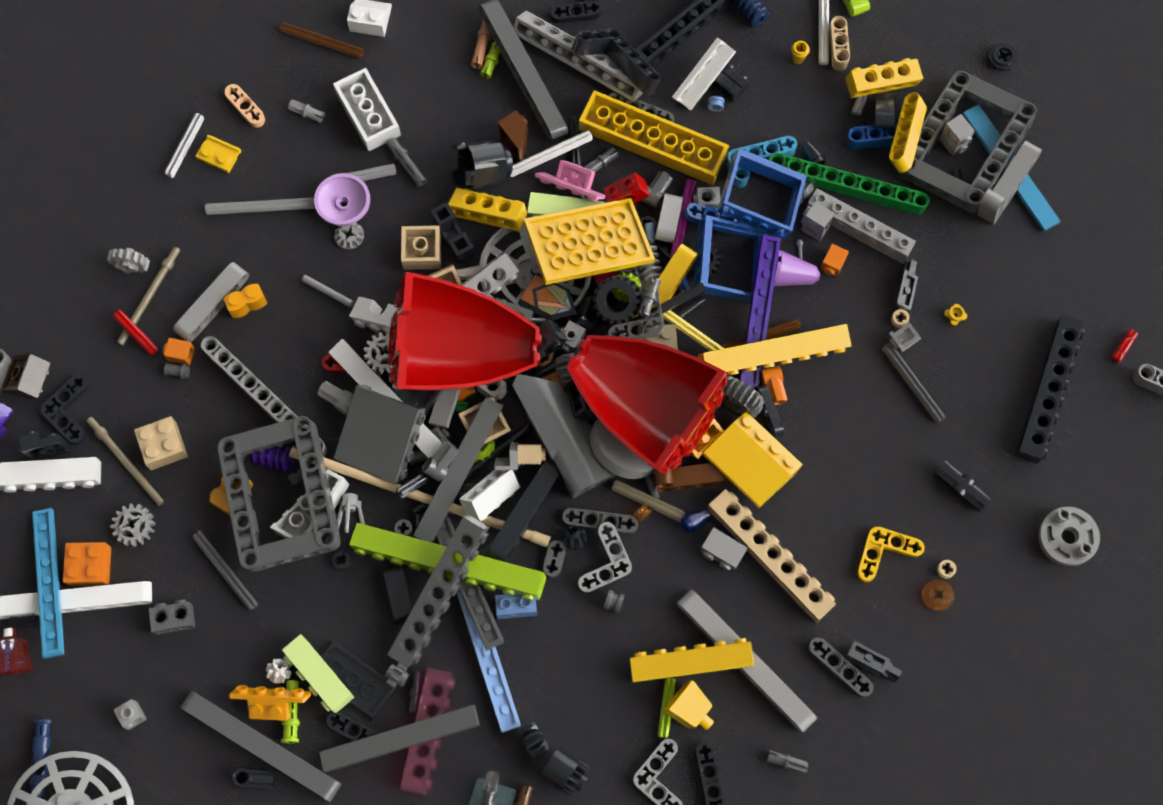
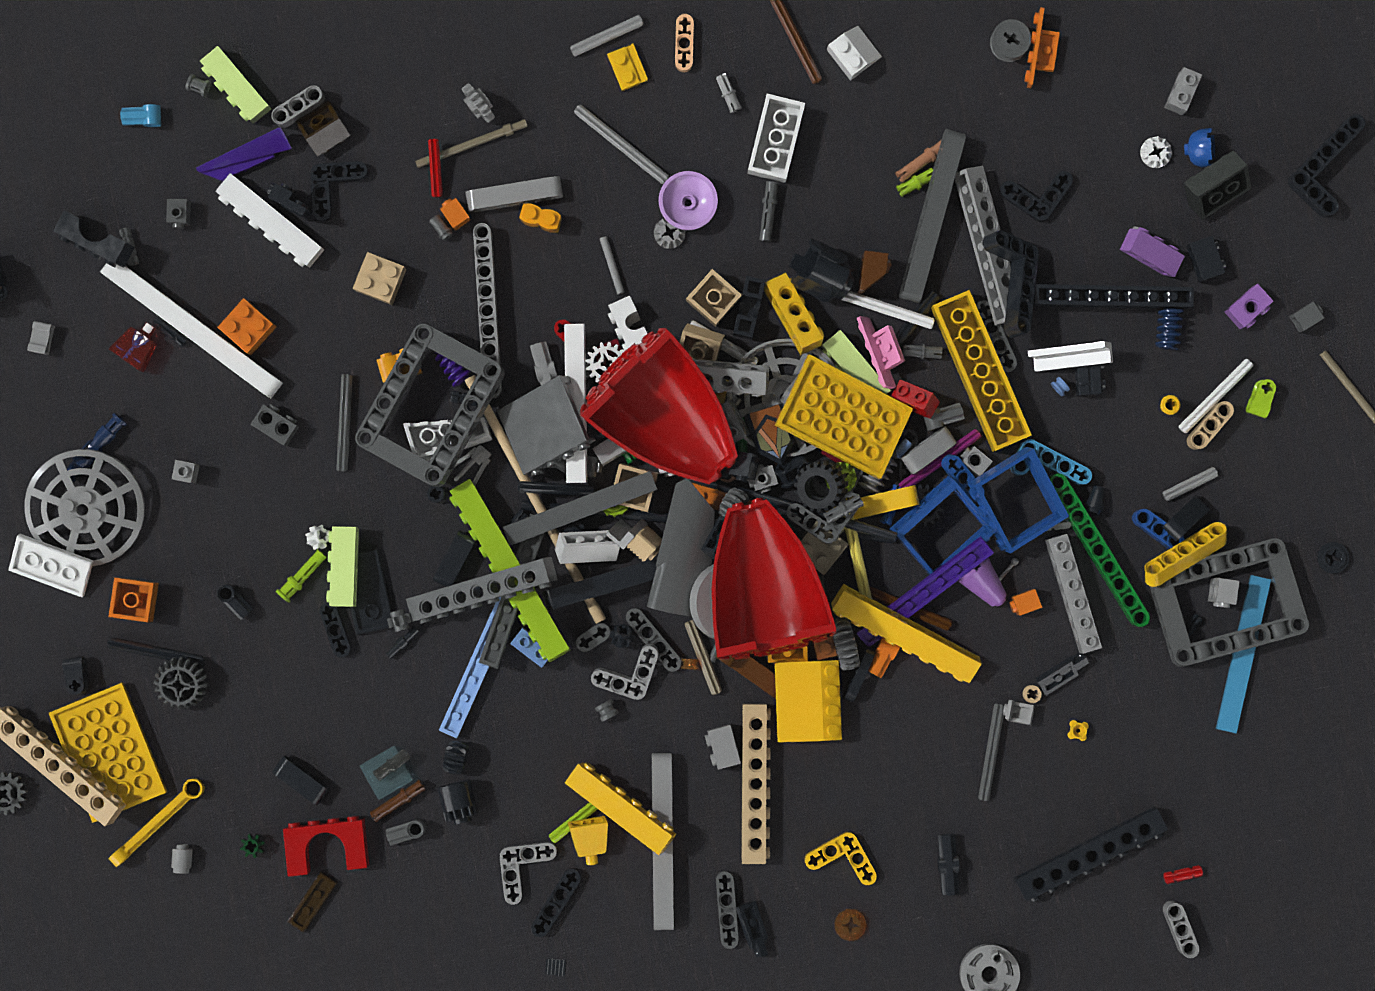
camera: 45 degrees right, 15 degrees up
dark azure tile [32,508,65,659] -> none
dark tan bar [86,417,164,506] -> none
light grey gear [111,504,155,547] -> none
dark grey beam [180,690,341,802] -> none
light orange bracket [229,685,311,721] -> none
dark grey tile [319,705,480,773] -> none
light grey axle [346,164,396,181] -> none
dark grey bush [395,519,414,537] -> none
clear pink brick [400,668,455,795] -> none
dark grey piece [422,440,459,482] -> none
clear blue cone [681,508,711,532] -> none
dark grey axle [767,749,808,774] -> none
light grey brick [801,201,834,242] -> none
yellow brick [845,58,923,98] -> none
tan bush [937,560,956,579] -> none
light grey beam [977,141,1042,225] -> none
none -> dark orange brick [812,636,837,660]

